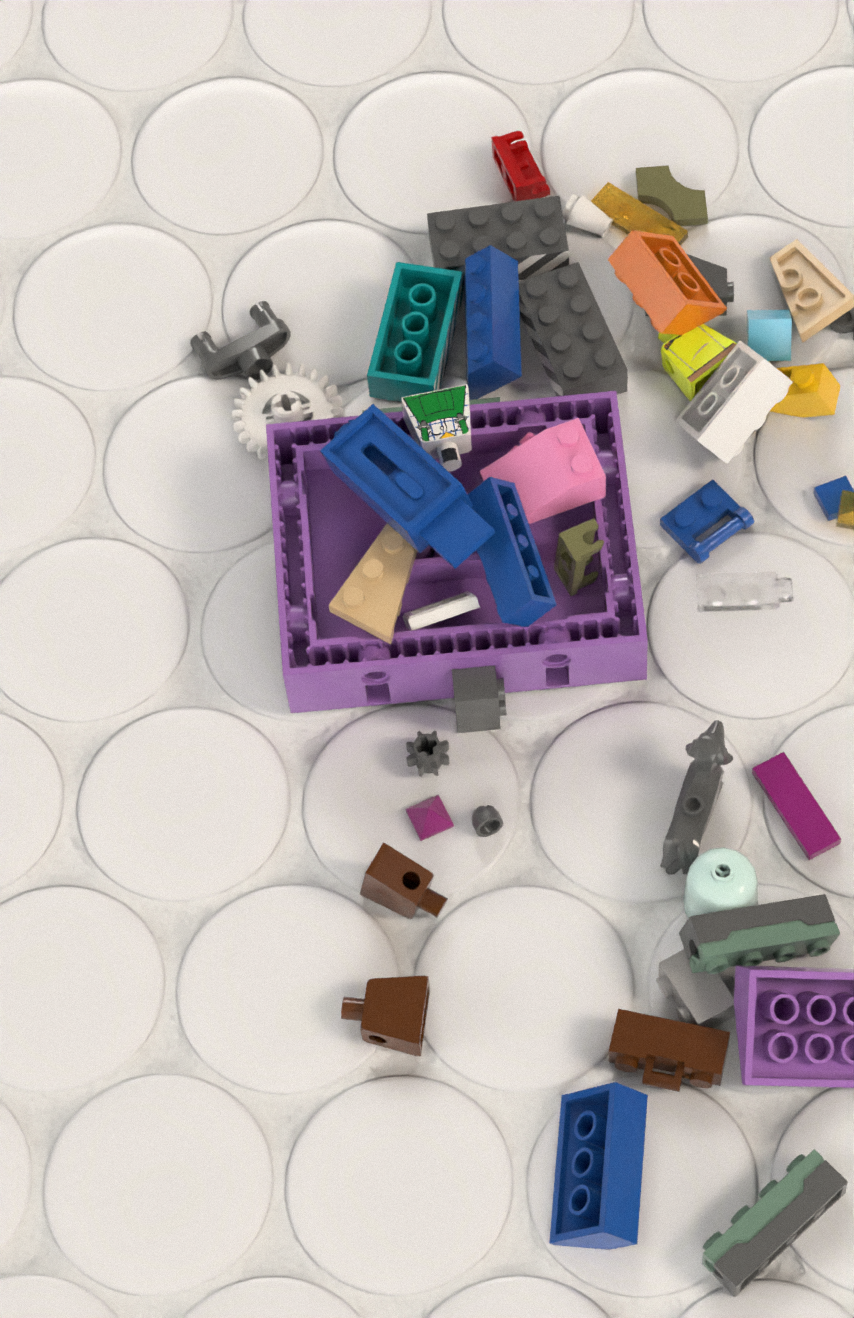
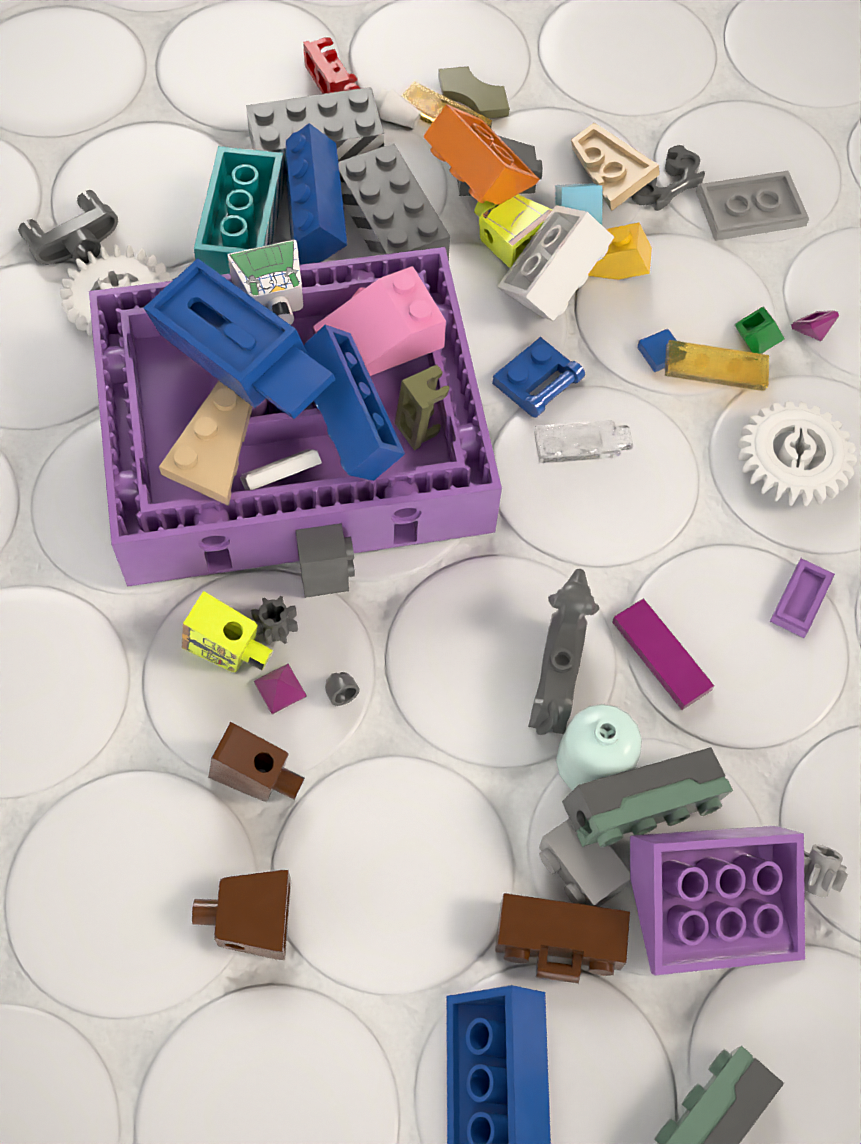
camera: 15 degrees left, 0 degrees up
none -> neon yellow torso [182,591,273,673]

